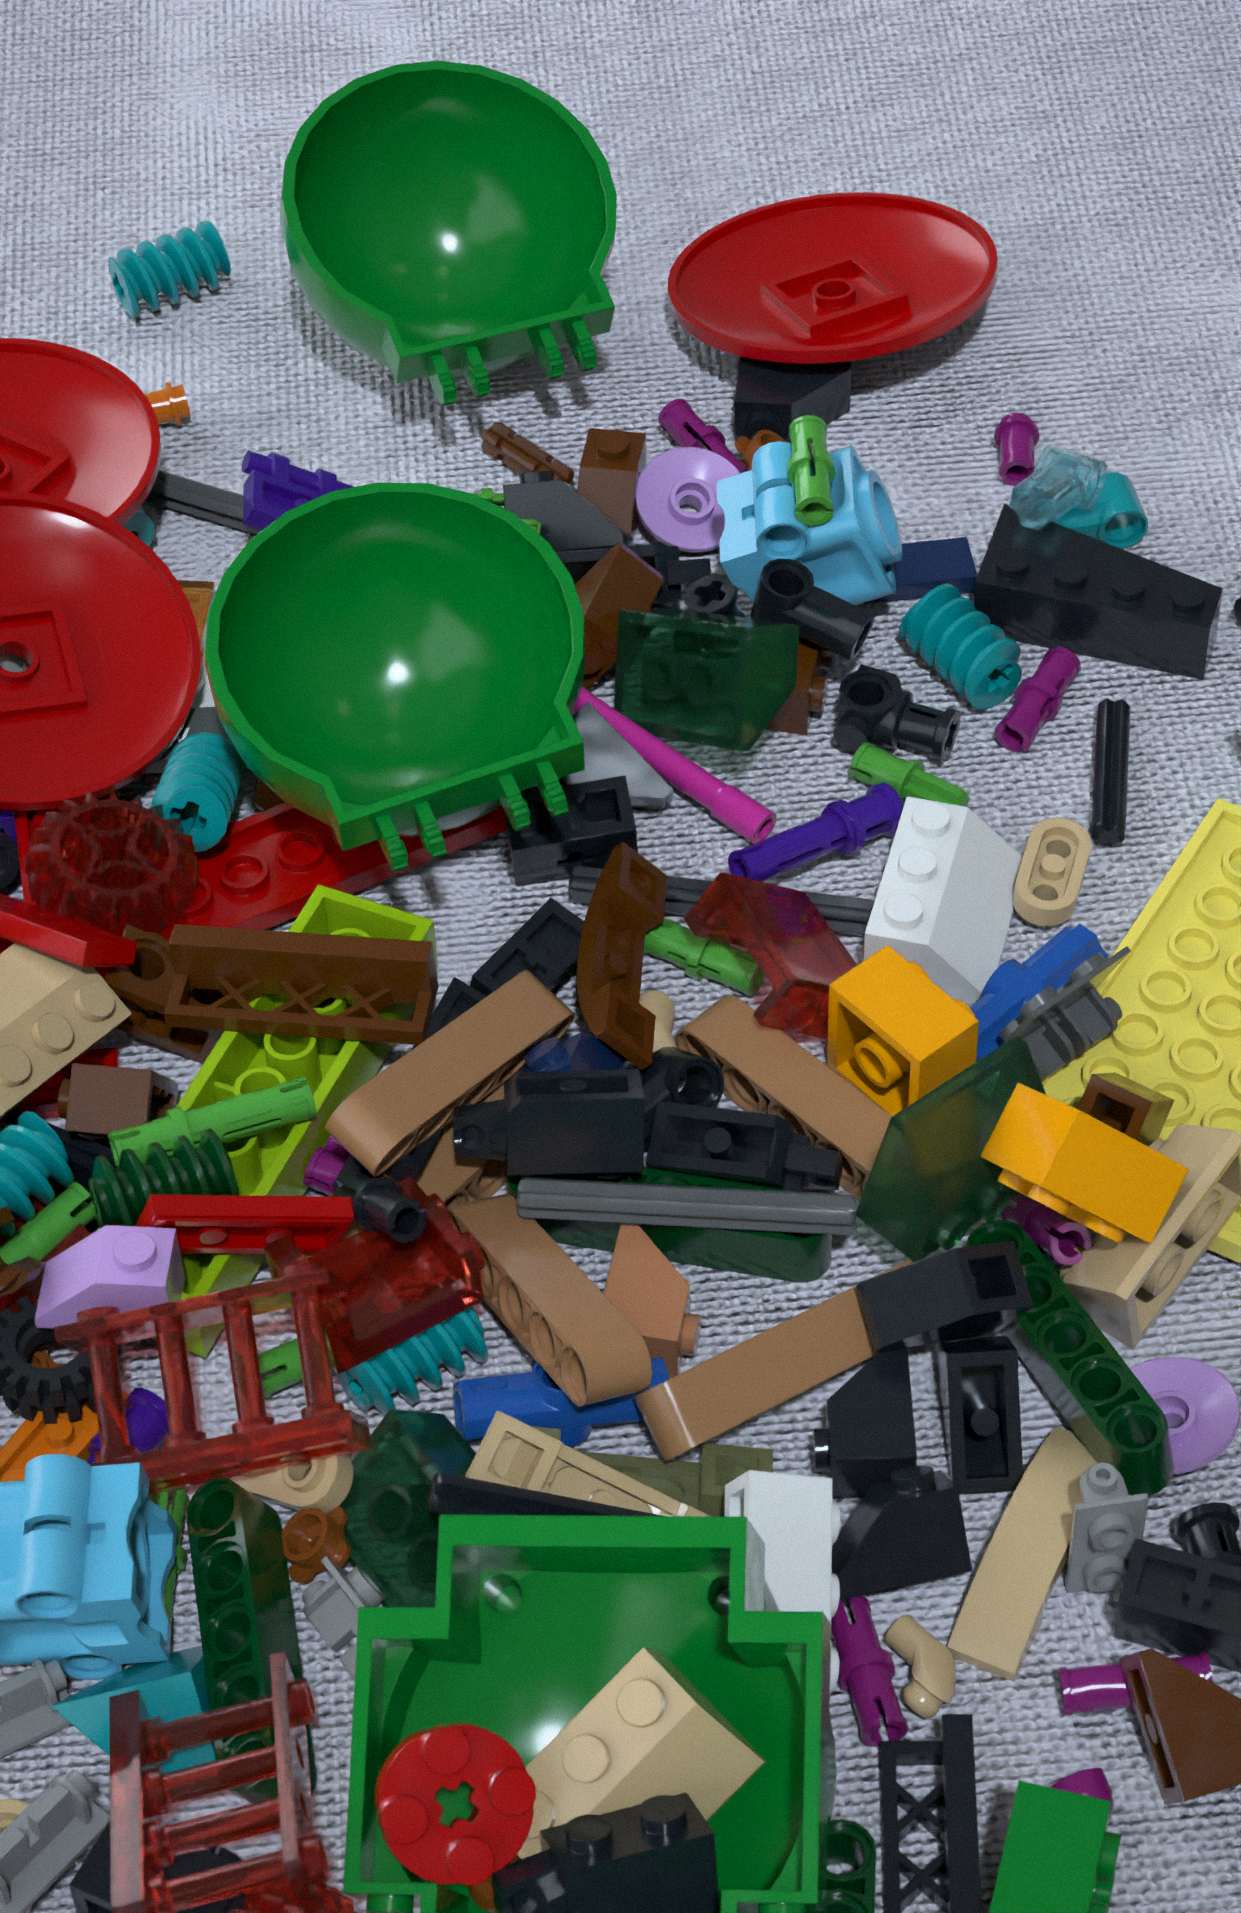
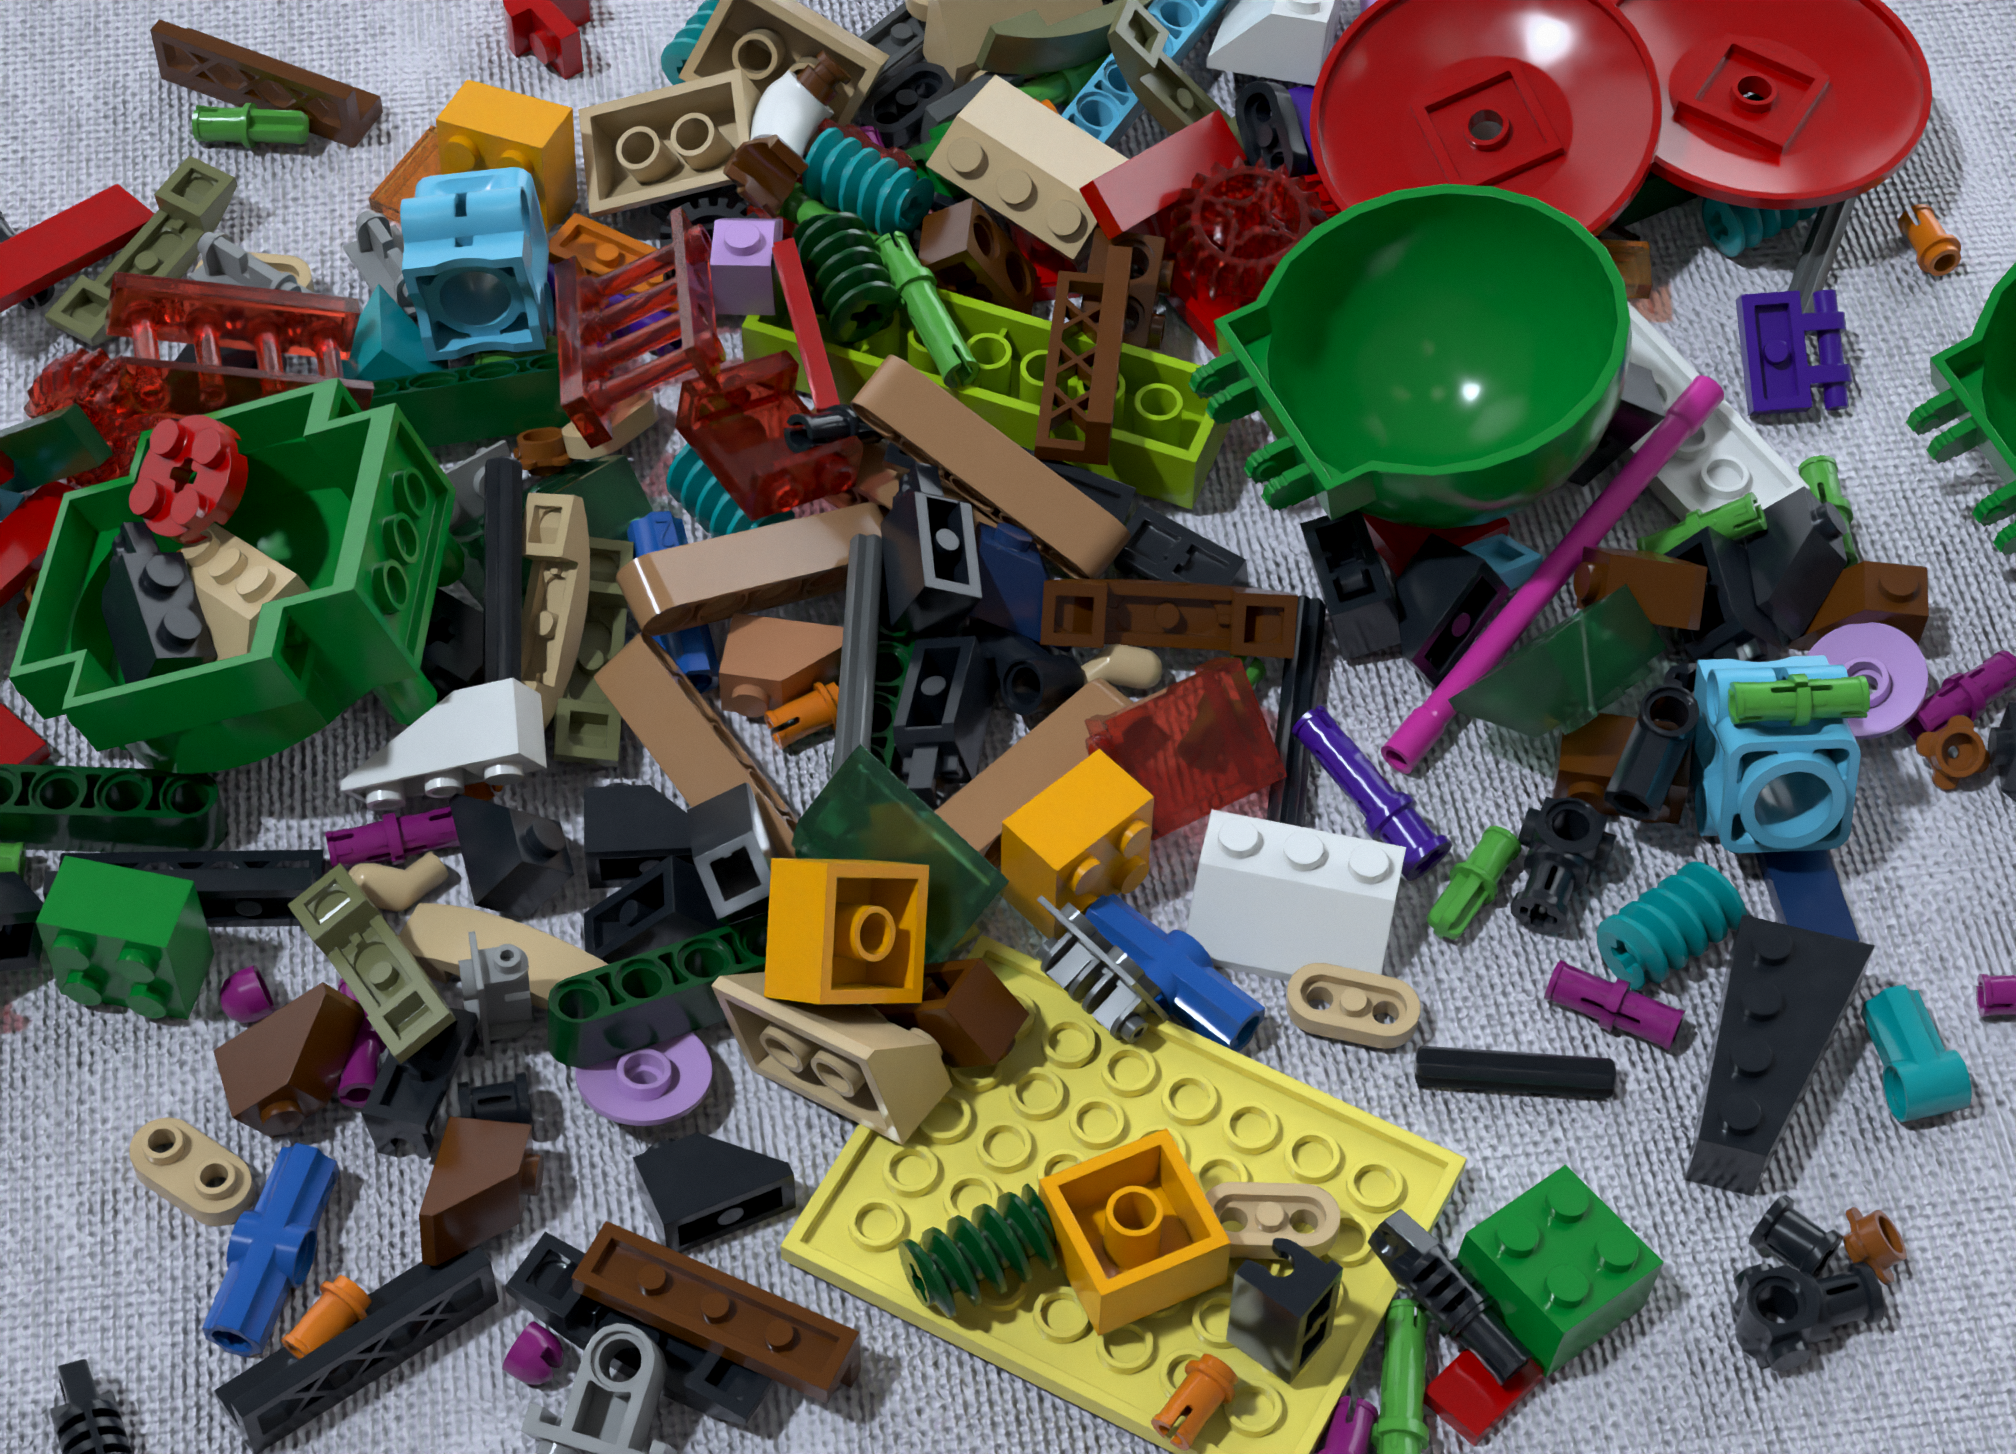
camera: 85 degrees right, 5 degrees up
reddish brown axle [481,422,575,486] -> none
clear light blue piece [1009,445,1107,531] -> none
none -> olive slope [288,863,456,1064]
none -> orange pin [764,682,839,750]

